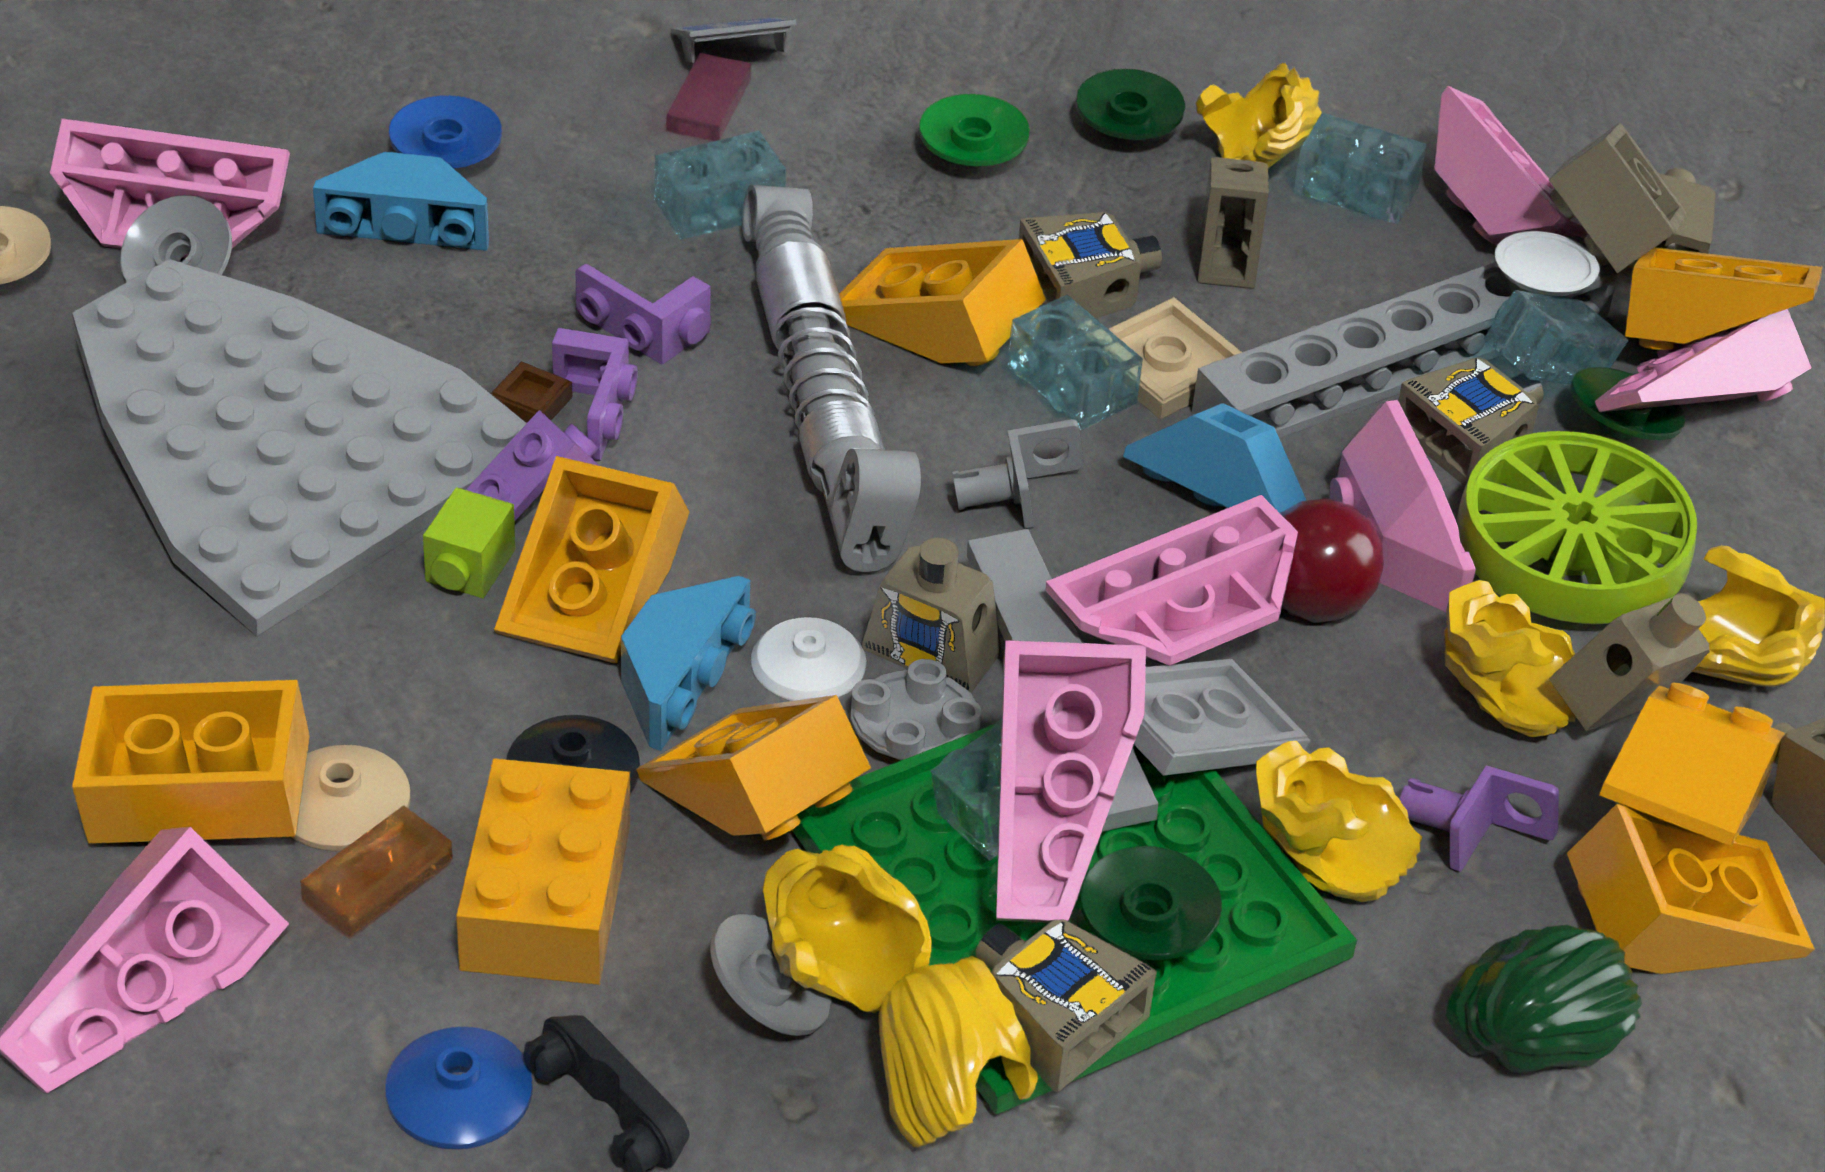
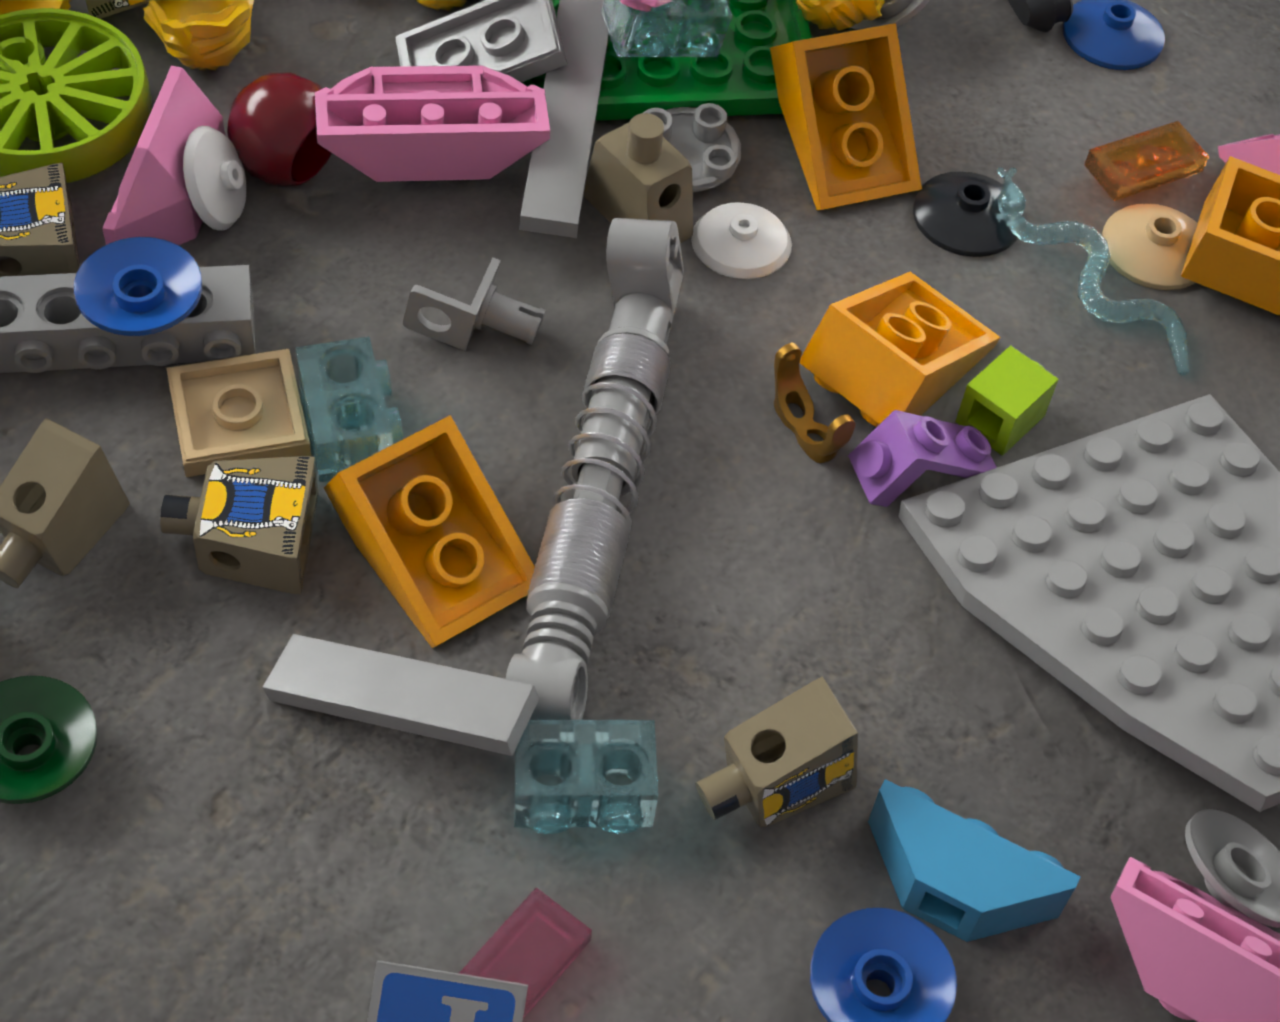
camera: 160 degrees left, 10 degrees up
light orange brick [456,758,630,985] -> none
reddish brown tile [490,361,573,423] -> none
medium lavender bracket [552,328,638,461] -> none
medium lavender bracket [575,264,711,365] -> none
dark azure slope [621,576,756,751] -> none
green dish [919,94,1030,166] -> none
dark azure slope [1123,403,1307,513] -> none
none -> blue dish [74,237,202,336]
none -> white piece [183,126,246,231]
none -> light grey tile [263,634,539,756]
none -> dark tan torso [695,676,858,827]
none -> pearl gold cap [774,343,856,463]
none -> clear light blue animal [997,167,1189,375]

